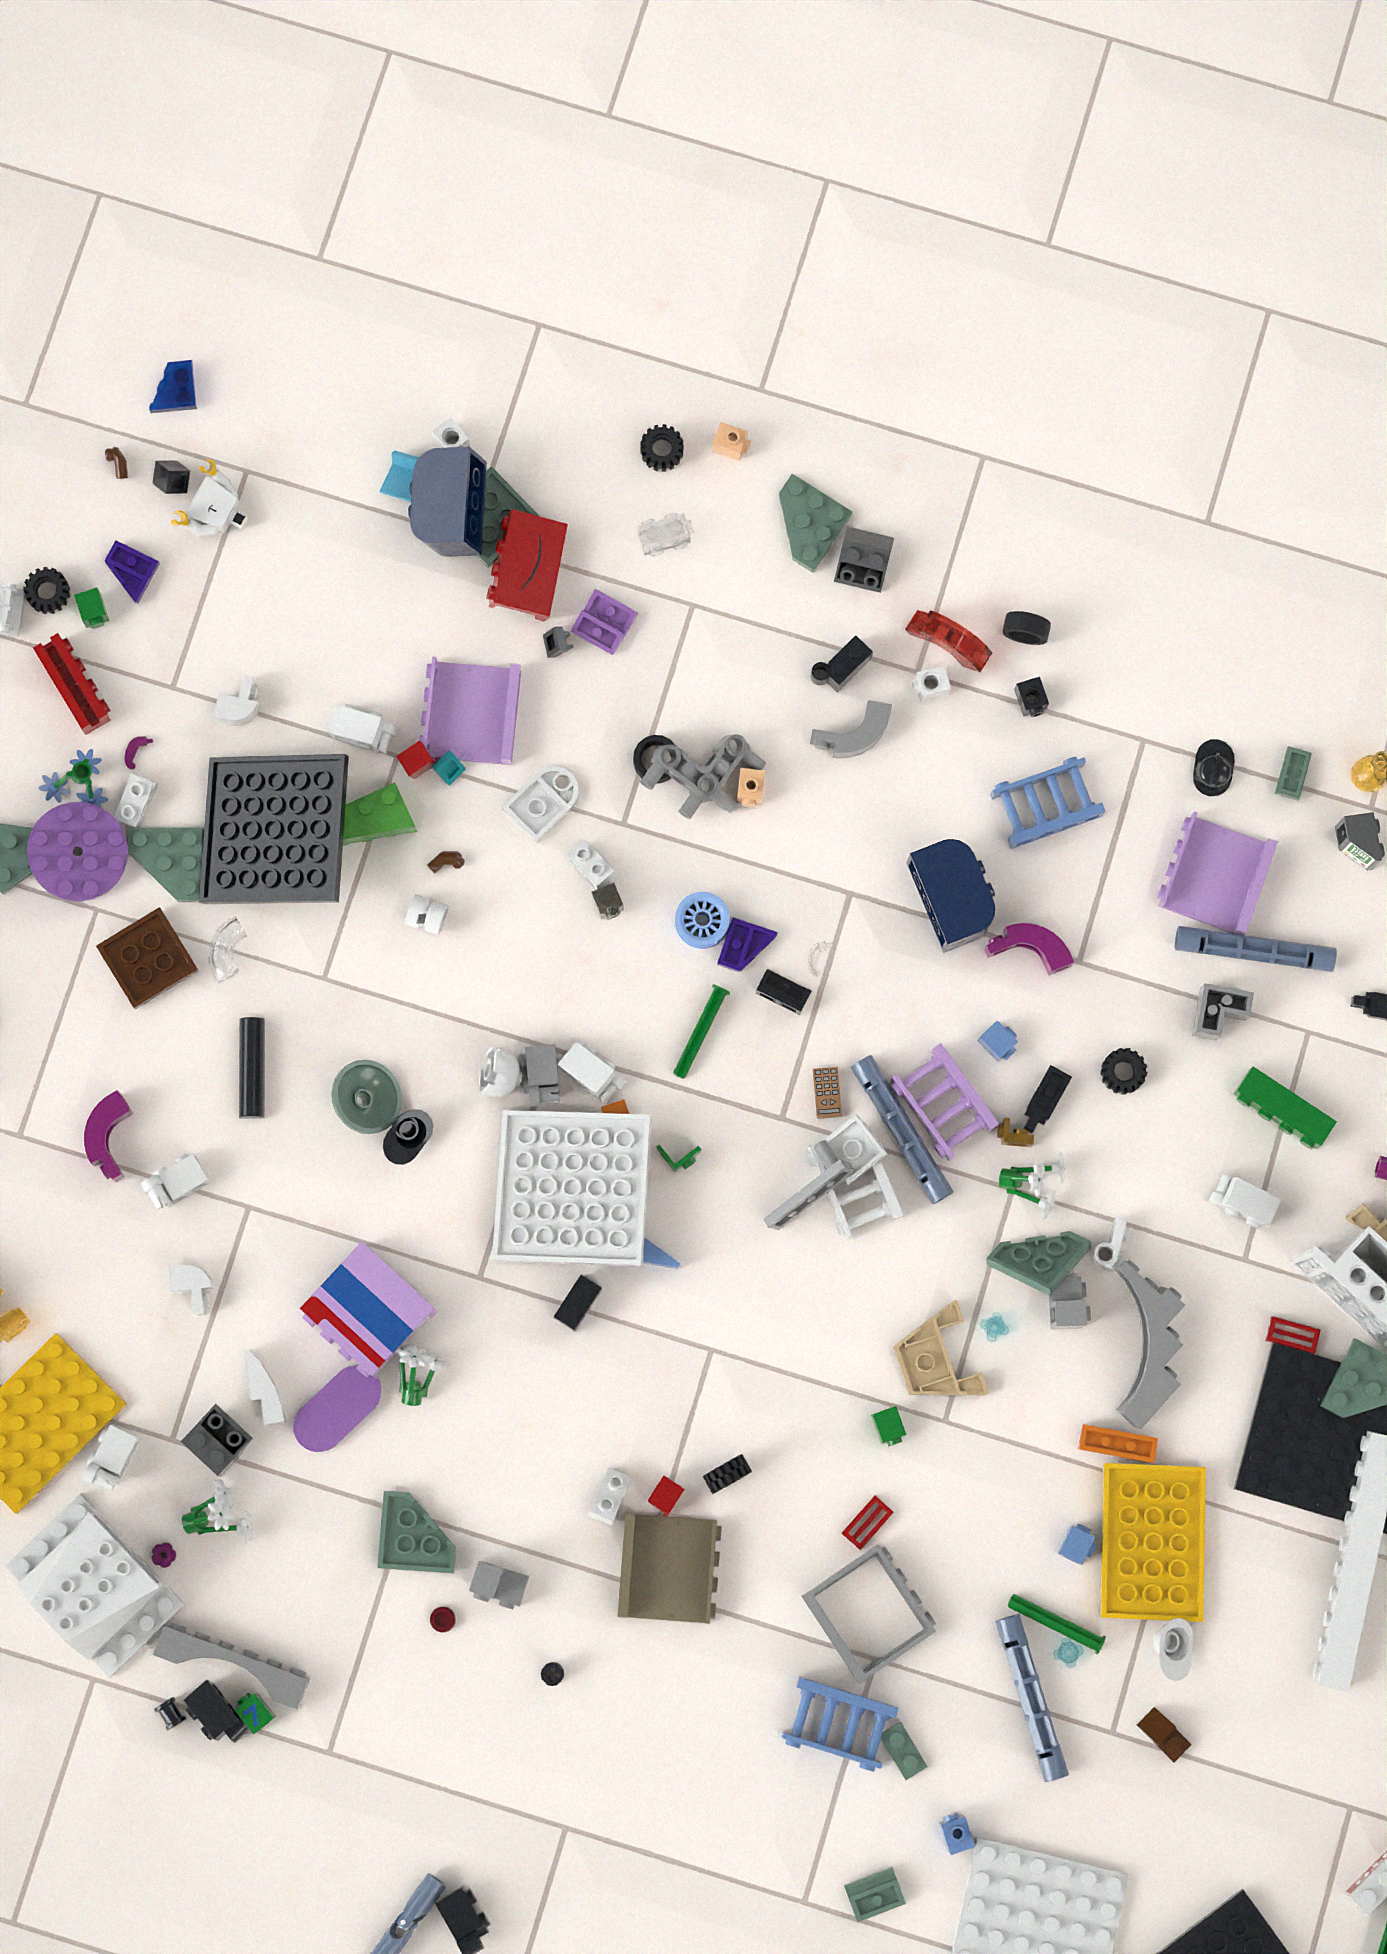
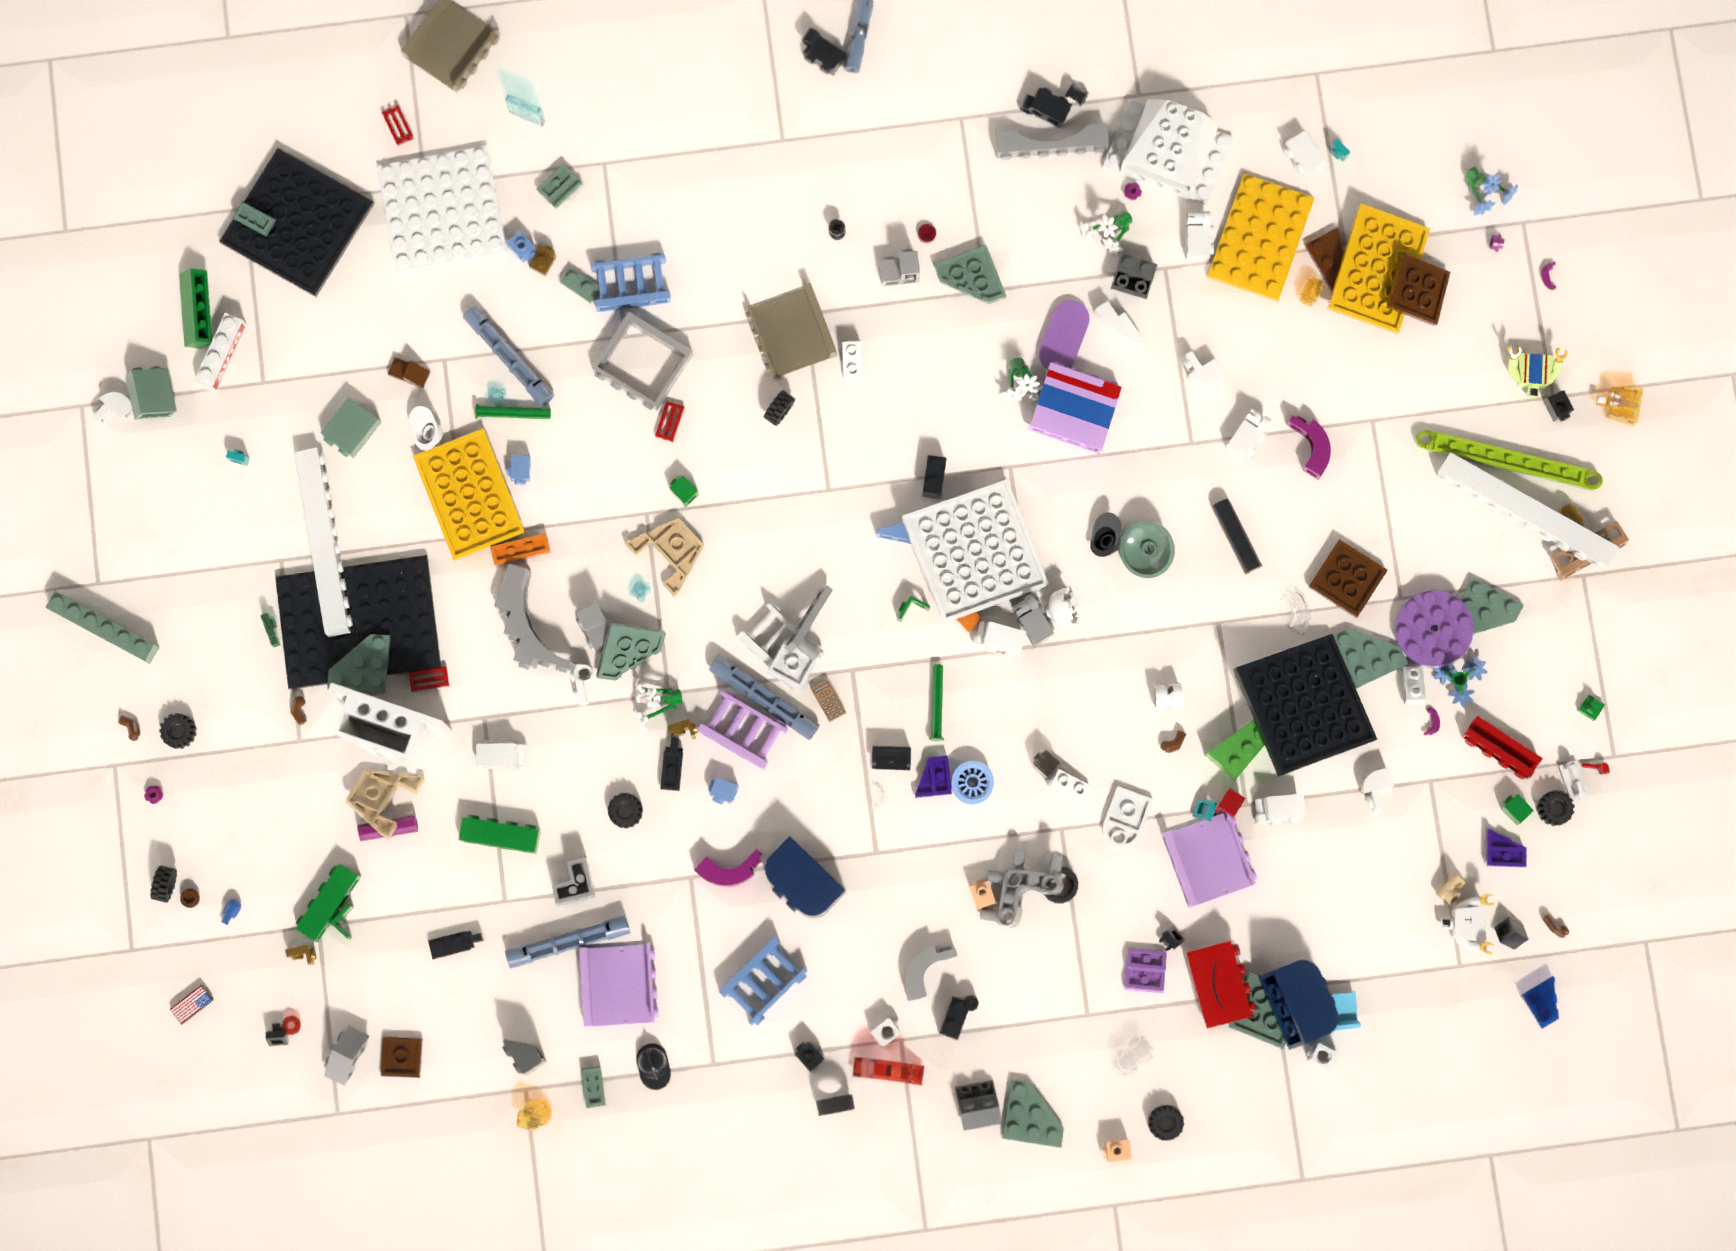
camera: 160 degrees right, 0 degrees up
green brick [235,1692,276,1735] -> none
red panel [648,1475,685,1518] -> none
none -> sand green brick [320,397,381,459]
none -> pearl gold bracket [529,244,557,277]
none -> tan plate [1436,872,1466,904]

